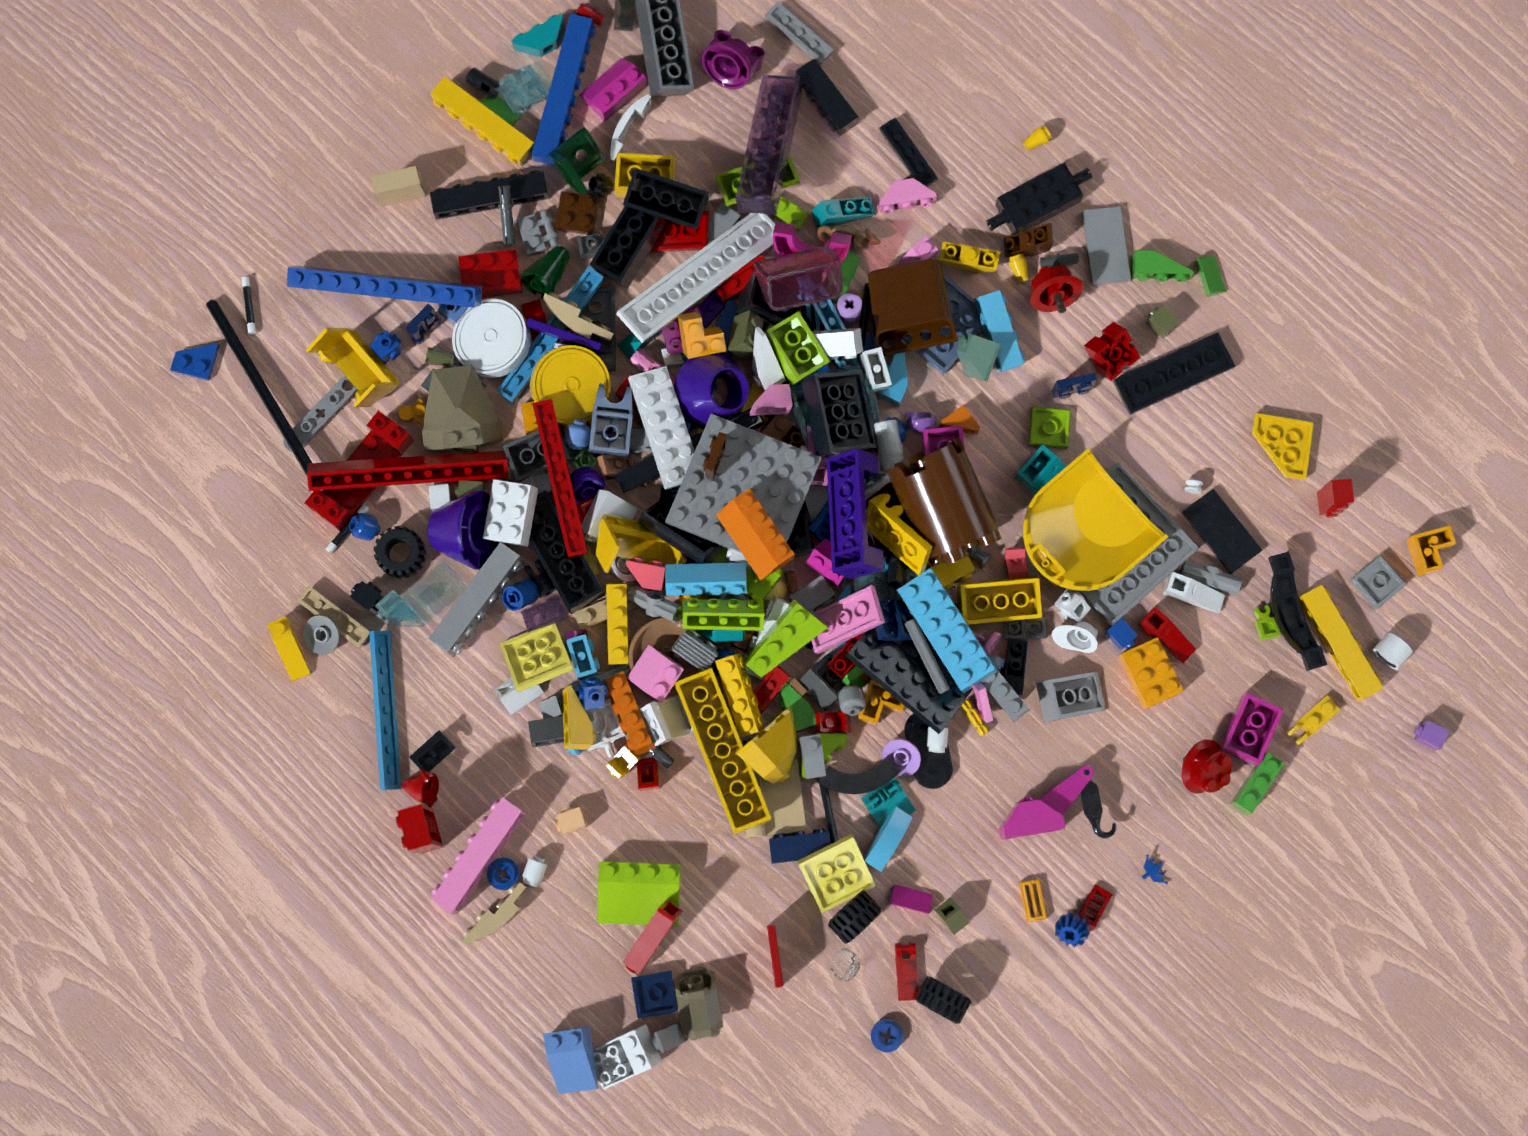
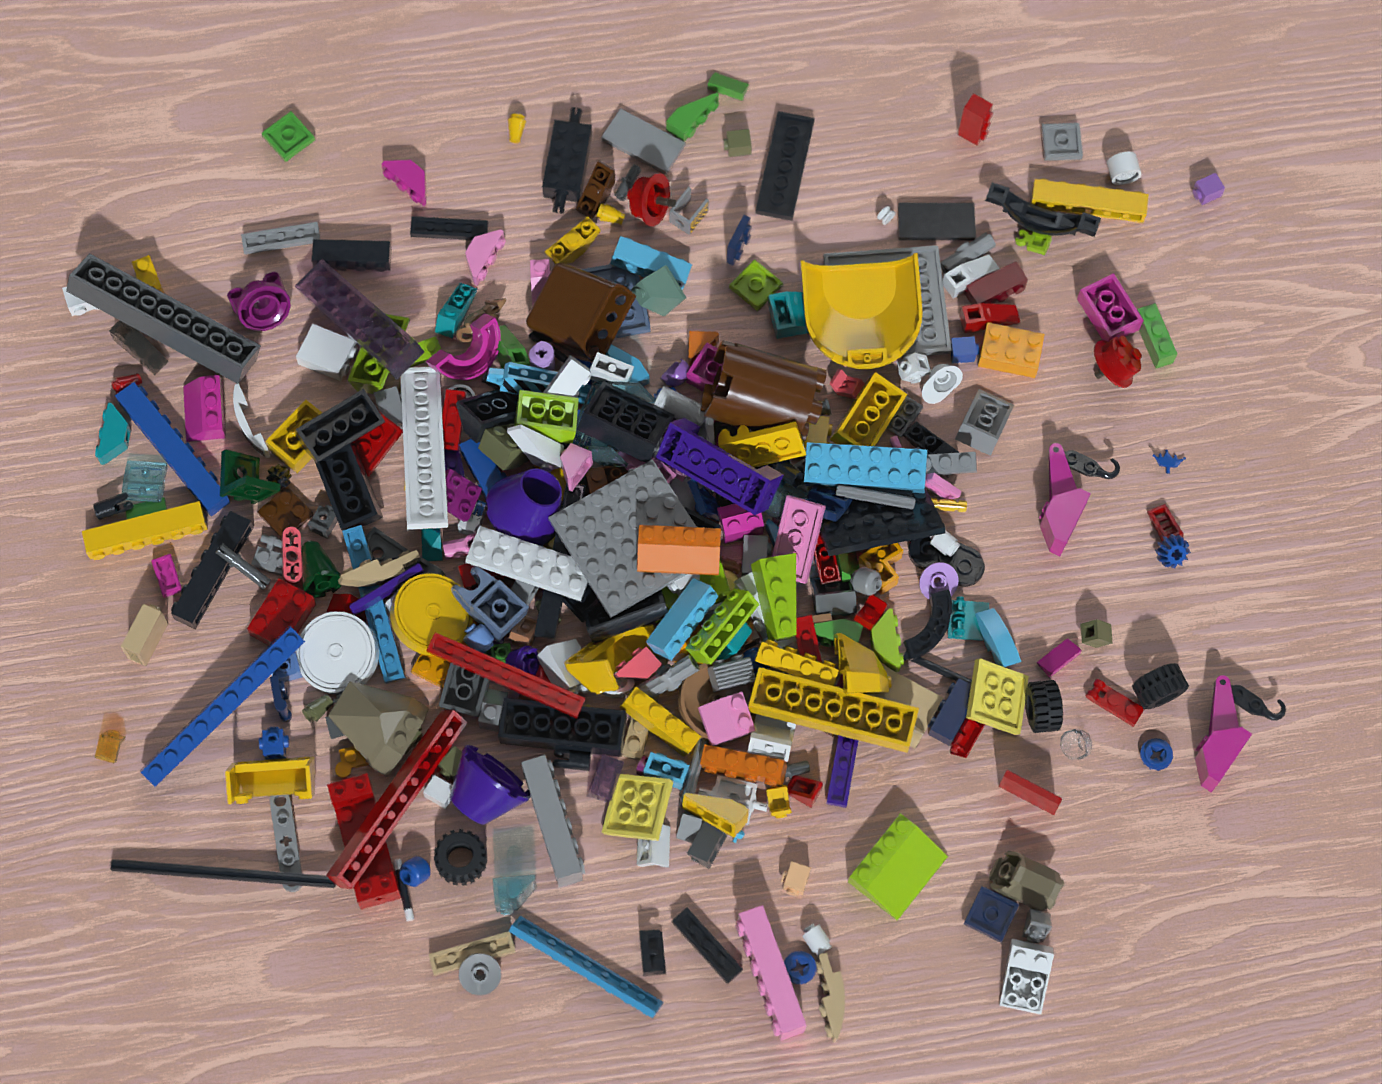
camera: 55 degrees left, 10 degrees down
blue wing [170,343,220,381] -> none
black bar [241,277,256,334] -> none
yellow slope [267,616,311,682] -> none
black brick [350,581,388,616] -> none
red brick [396,804,444,854] -> none
red hat [401,770,439,808] -> none
white brick [483,479,538,547] -> none
blue wheel [502,579,539,611] -> none
medium blue slope [543,1026,598,1094] -> none
blue brick [577,677,607,710] -> none
slope [623,899,683,974] -> none
light orange brick [678,311,726,359] -> none
reddish brown plate [703,432,727,481] -> none
clear pink windscreen [754,246,843,311] -> none
light grey slope [799,734,826,779] -> none
light orange tile [1019,879,1048,923] -> none
red brick [1084,322,1141,381] -> none
yellow plate [1251,413,1314,481] -> none
yellow hinge [1287,695,1340,745] -> none
light orange brick [1406,525,1456,577] -> none
none -> clear yellow bracket [95,730,125,763]
none -> dark pink plate [151,554,182,598]
none -> coral beam [281,527,302,585]
none -> white brick [296,324,358,381]
none -> dark pink slope [381,160,427,206]
none -> light grey piece [669,187,709,235]
none -> black plate [671,907,743,985]
none -> dark purple plate [826,735,859,808]
none -> red hinge [950,718,985,758]
none -> dark red brick [964,261,1028,305]
none -> dark pink slope [1195,675,1286,793]

